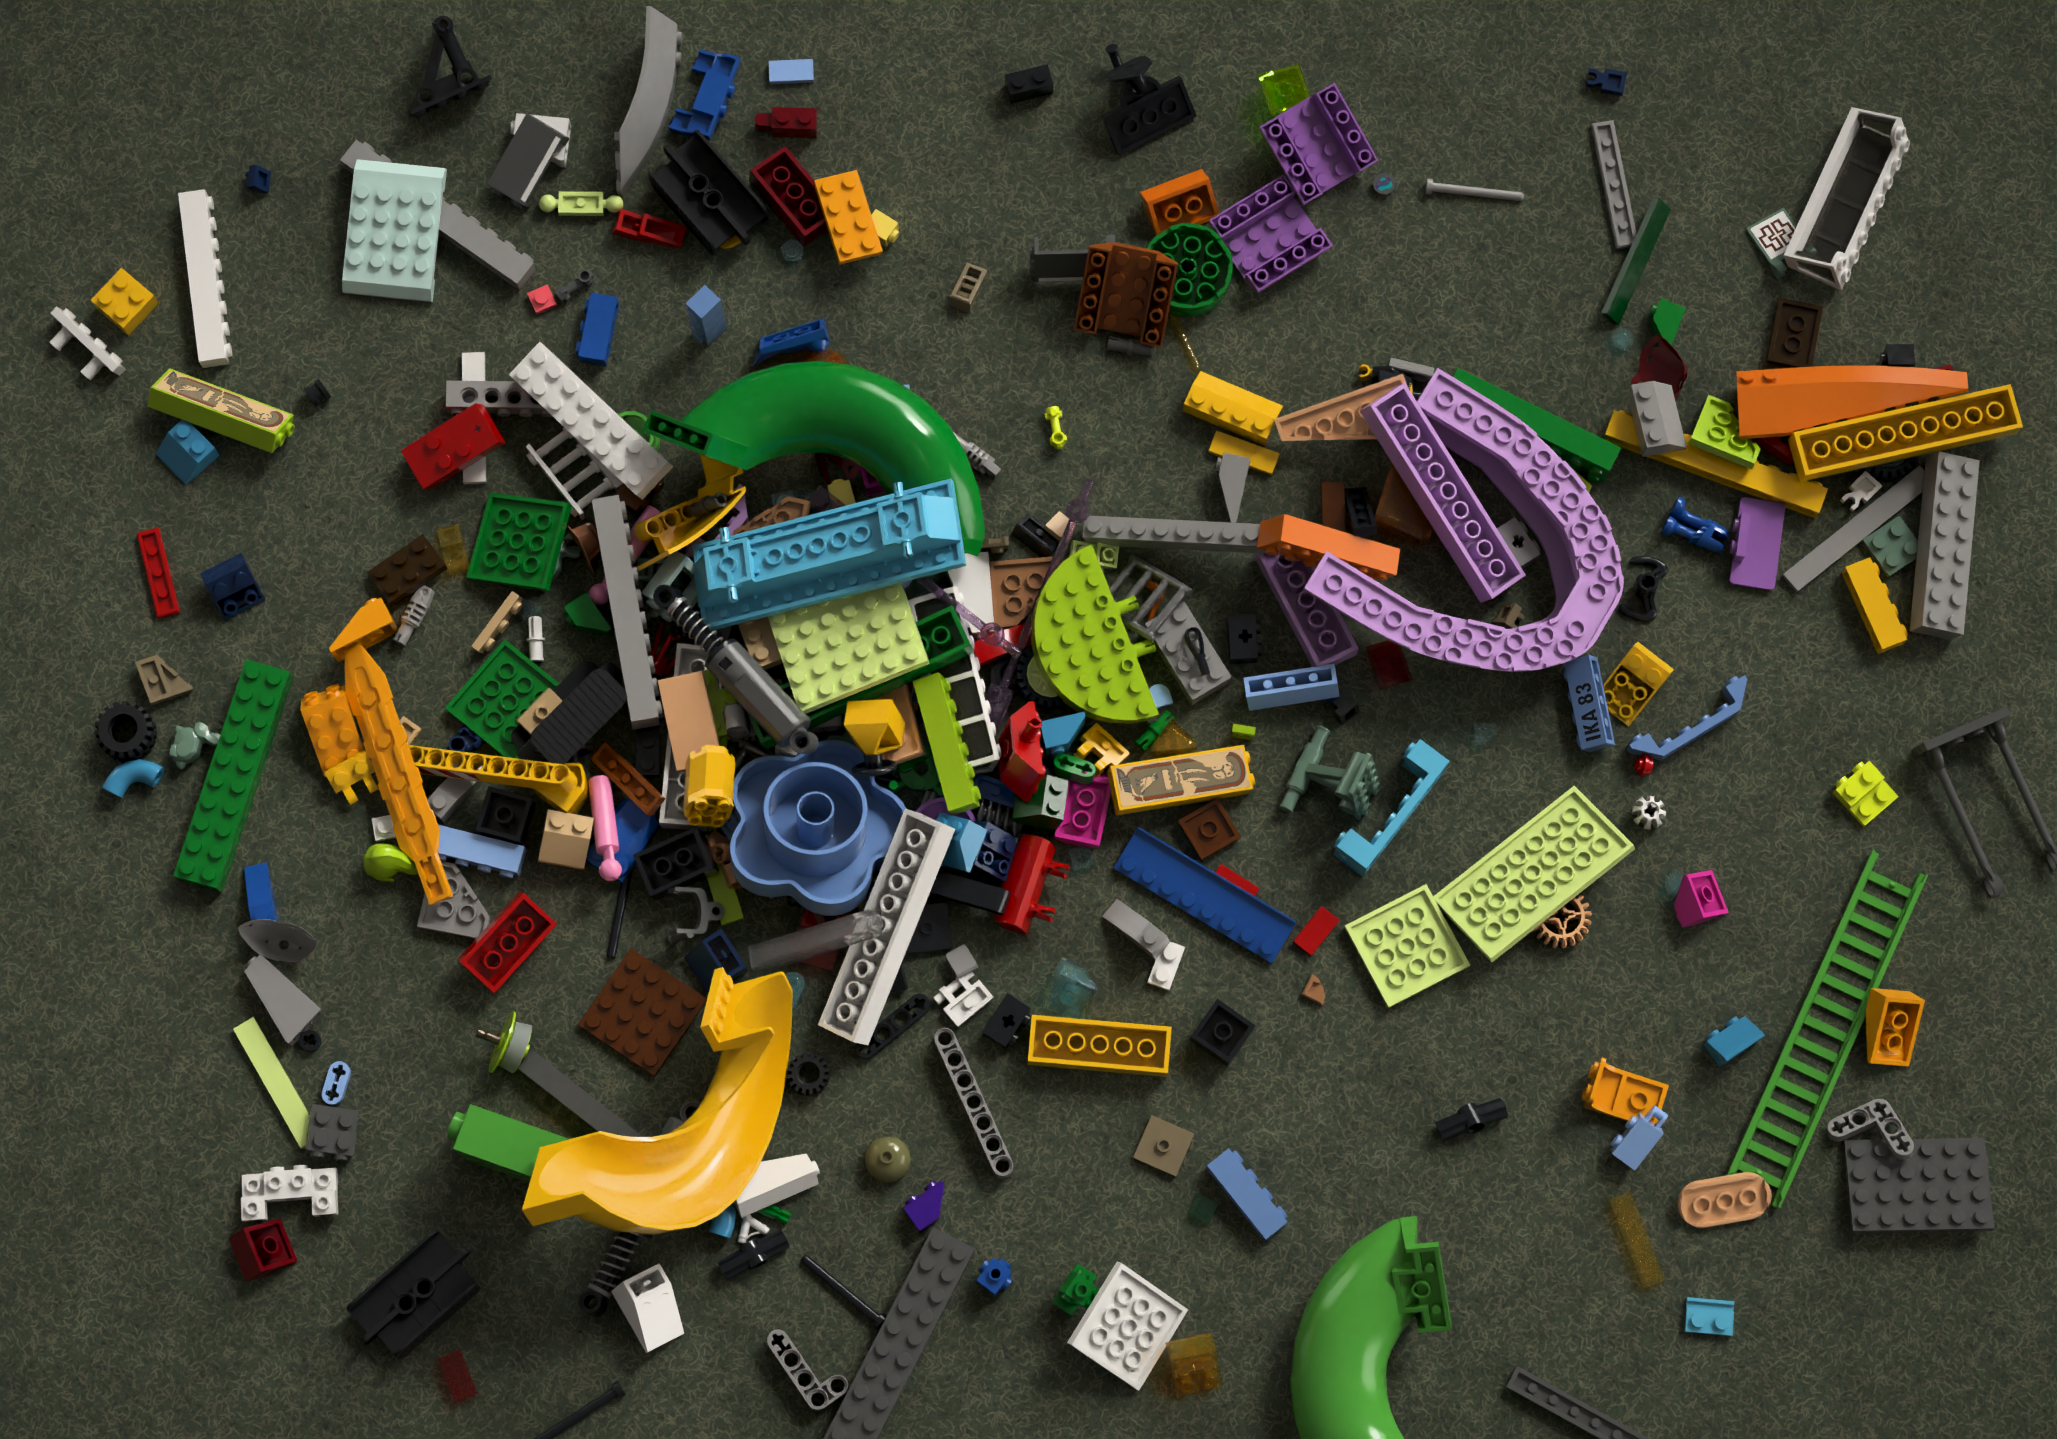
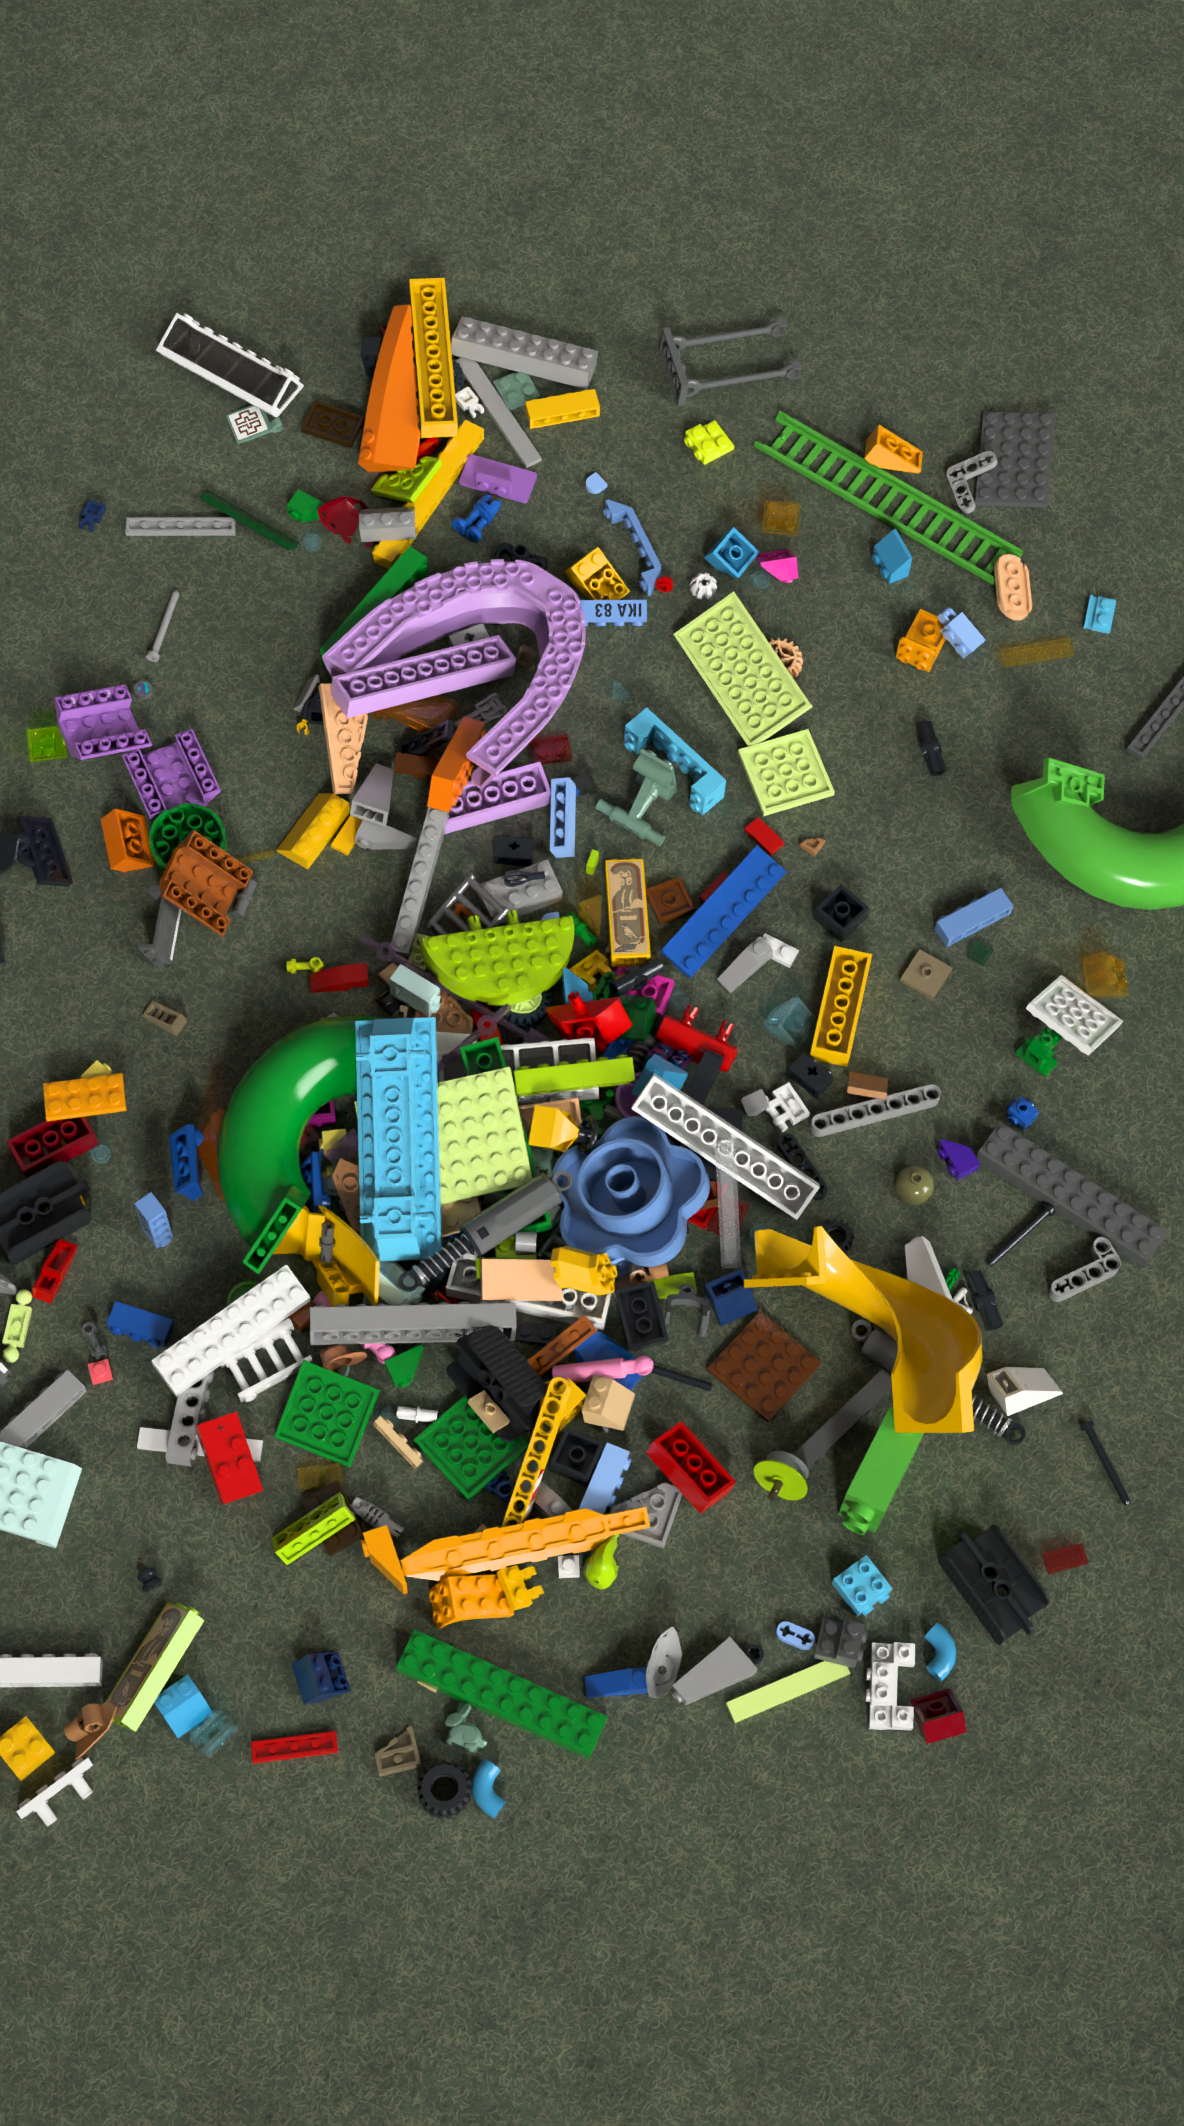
camera: 85 degrees left, 10 degrees down
none -> medium nougat panel [64,1701,118,1761]
none -> clear light blue brick [189,1709,238,1758]
none -> lime fence [272,1492,355,1565]
none -> blue slope [300,1148,331,1213]
none -> red slope [310,963,369,993]
none -> light grey slope [350,764,394,827]
none -> light aqua window [390,964,441,1017]
none -> light grey connector [454,693,508,729]
none -> light blue tile [586,472,607,494]
none -> black piece [608,956,664,996]
none -> dark azure slope [704,527,759,579]
none -> clear yellow slope [762,500,801,536]
none -> medium azure brick [832,1555,892,1617]
none -> medium nougat tile [847,1071,888,1100]
none -> dark azure cylinder [924,1623,957,1682]

